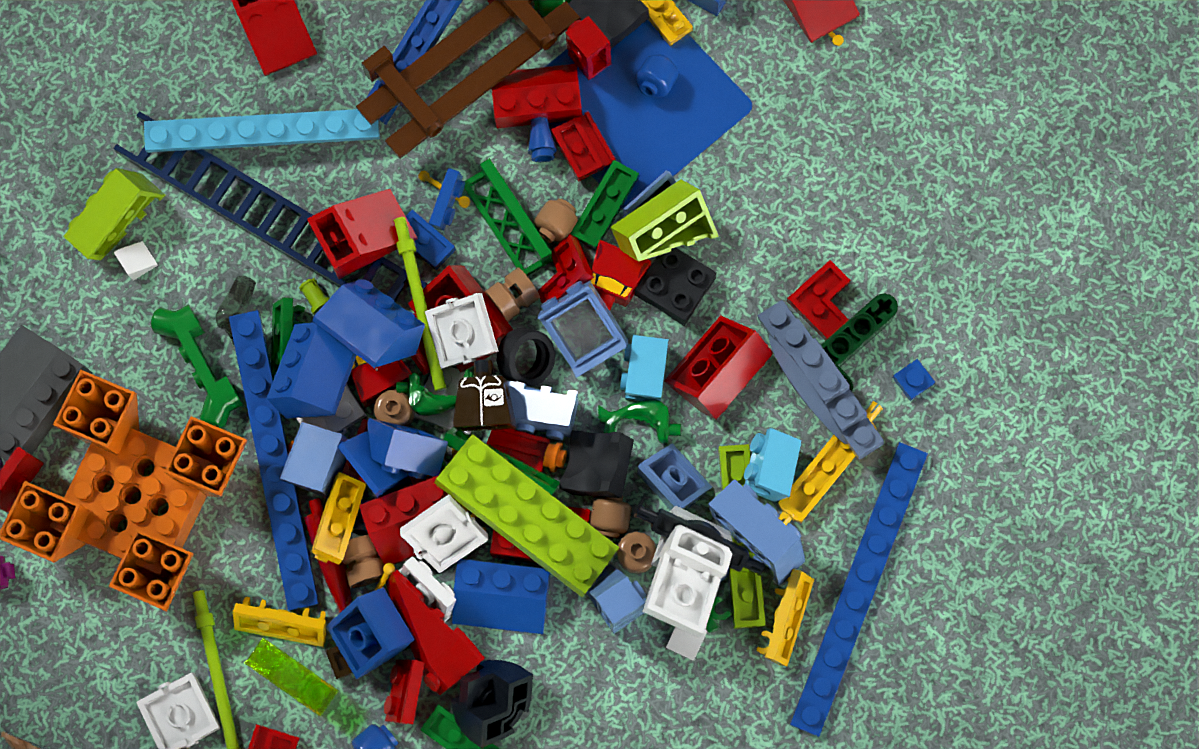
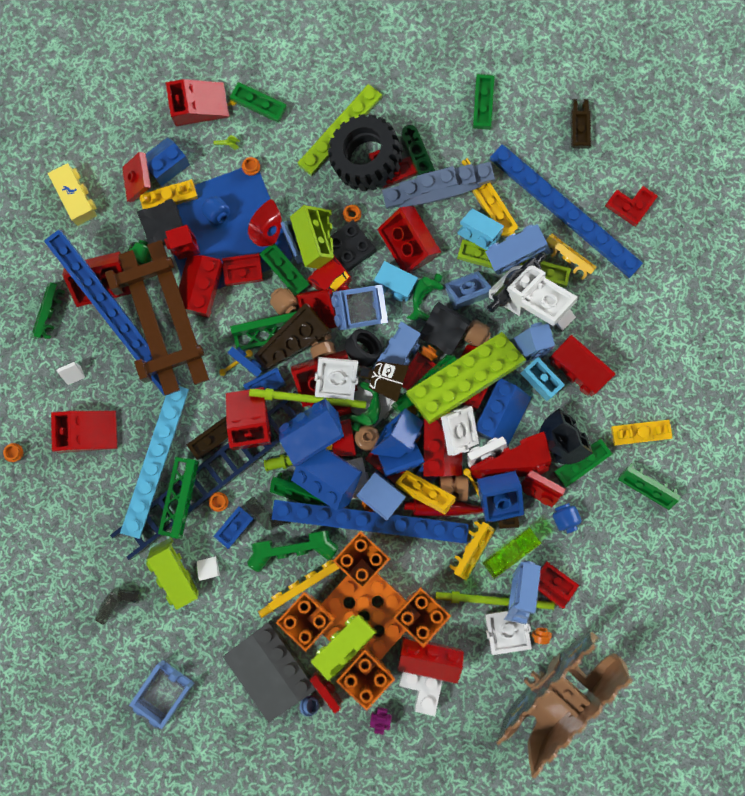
camera: 70 degrees left, 5 degrees up
blue cone [528,117,557,162] -> none
medium nougat head [617,532,656,574] -> none
blue plate [892,359,935,401] -> none
none -> clear smoke arm [95,587,140,625]
none -> green fence [158,457,199,539]
none -> dark brown plate [186,416,228,461]
none -> orange plate [209,492,229,512]
none -> lime hand [213,135,240,150]
none -> blue plate [213,506,255,549]
none -> green plate [230,82,287,123]
none -> orange plate [242,157,260,176]
none -> red piece [248,199,282,246]
none -> dark brown wing [254,303,332,370]
none -> yellow plate [258,559,339,618]
none -> lime plate [297,84,382,176]
none -> lime wedge [310,615,377,680]
none -> black tyre [328,114,403,191]
none -> orange plate [343,205,361,223]
none -> red slope [398,636,464,684]
none -> white brick [399,671,442,716]
none -> green plate [472,74,495,130]
none -> medium blue window [504,561,541,624]
none -> medium azure brick [520,357,565,401]
none -> red slope [549,335,616,397]
none -> dark brown hinge [571,99,591,149]
none -> red plate [605,186,658,227]

